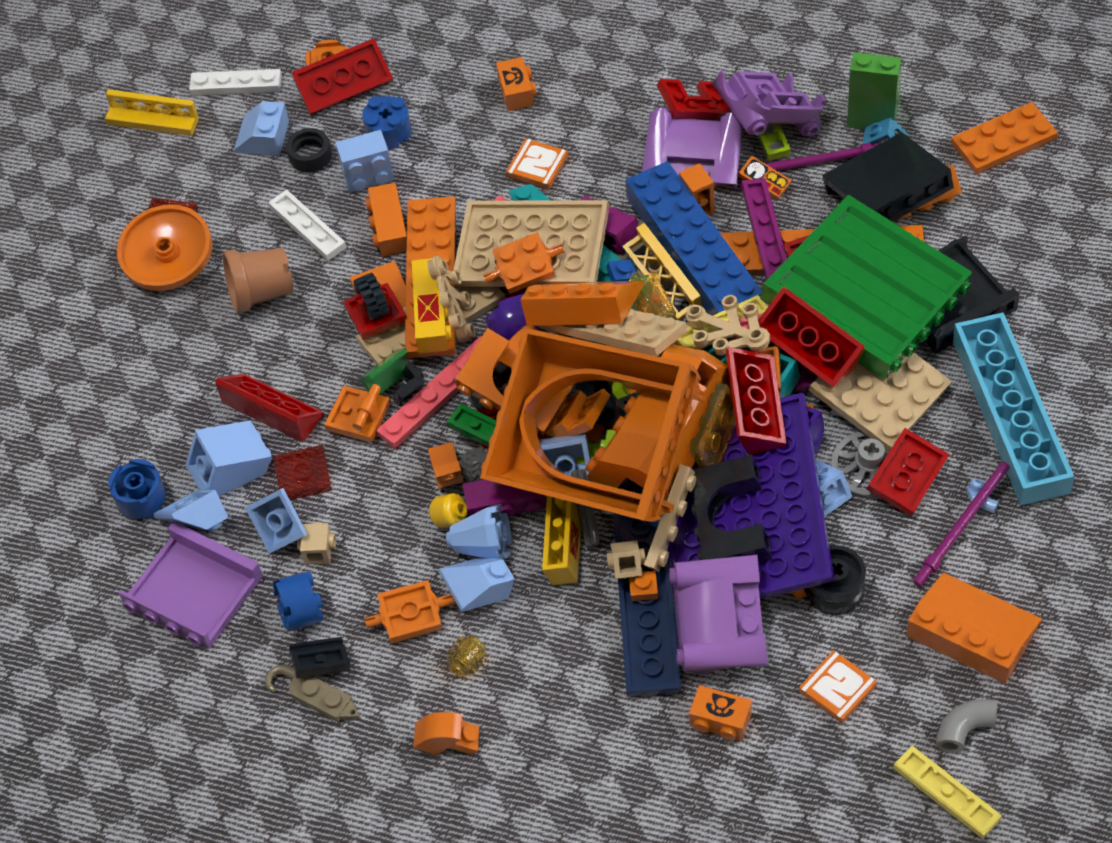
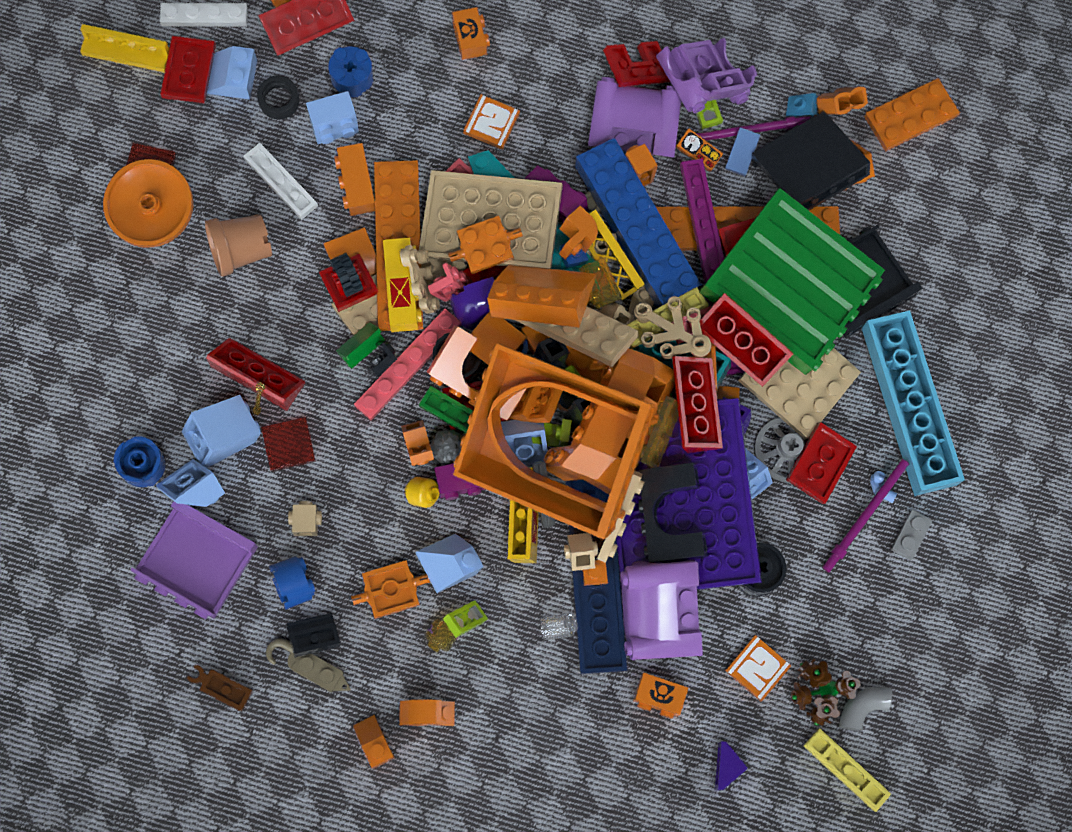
camera: 15 degrees left, 20 degrees up
light blue slope [245,488,308,553] -> none
orange plate [324,384,391,443] -> none
light blue cone [446,504,512,559] -> none
bright green slope [847,52,901,130] -> none
orange slope [906,572,1042,684] -> none
none -> red plate [160,36,216,103]
none -> reddish brown plate [187,665,254,712]
none -> clear yellow hinge [252,382,265,415]
none -> orange slope [353,715,394,769]
none -> coral bracket [427,263,468,302]
none -> lime piece [443,600,488,638]
none -> clear brick [541,613,578,640]
none -> orange brick [559,206,598,260]
none -> dark purple slope [715,741,748,791]
none -> medium blue tile [725,127,760,176]
none -> reddish brown plant [791,659,861,726]
none -> orange brick [817,87,868,115]
none -> light grey plate [890,509,933,561]

